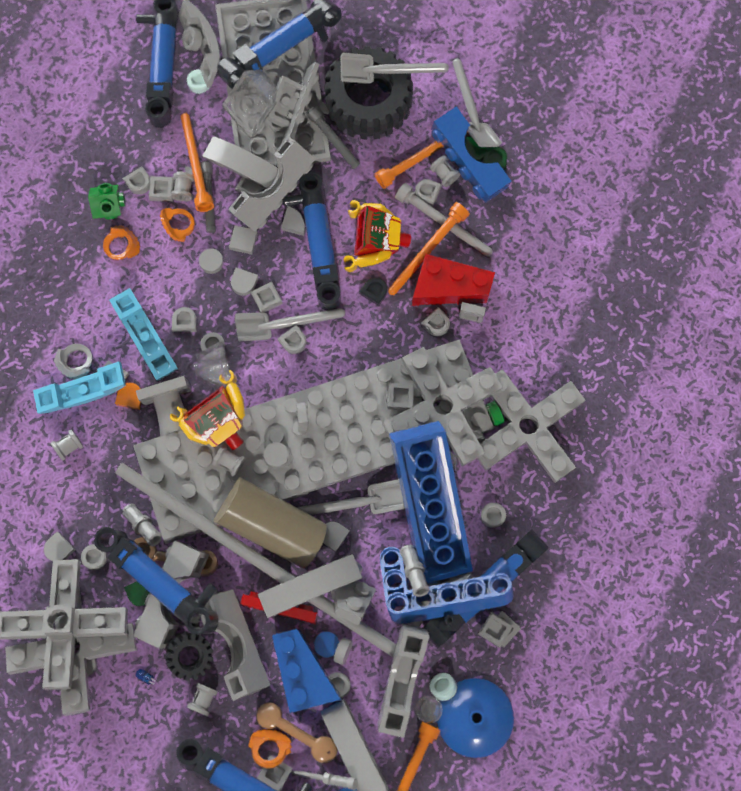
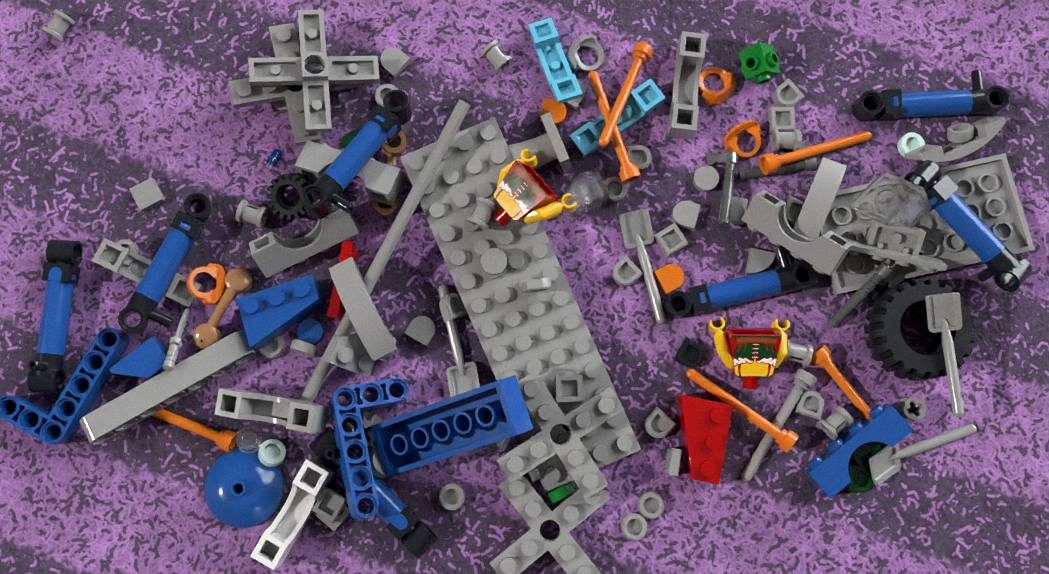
camera: 85 degrees right, 5 degrees up
light grey pin [122,504,162,546] -> none
dark tan brick [213,477,327,568] -> none
light grey pin [400,545,429,597] -> none
none -> white arch [250,459,335,570]
none -> light grey tile [439,293,468,323]
none -> orange piece [588,71,641,184]
none -> orange piece [599,42,654,147]
none -> light grey tile [621,513,648,540]
none -> light grey tile [637,491,664,519]
none -> orange tile [653,264,684,295]
none -> light grey arch [667,31,707,140]
none -> dark grey piece [707,151,738,227]
none -> light grey bush [782,339,813,367]
none -> light grey bush [894,397,927,421]

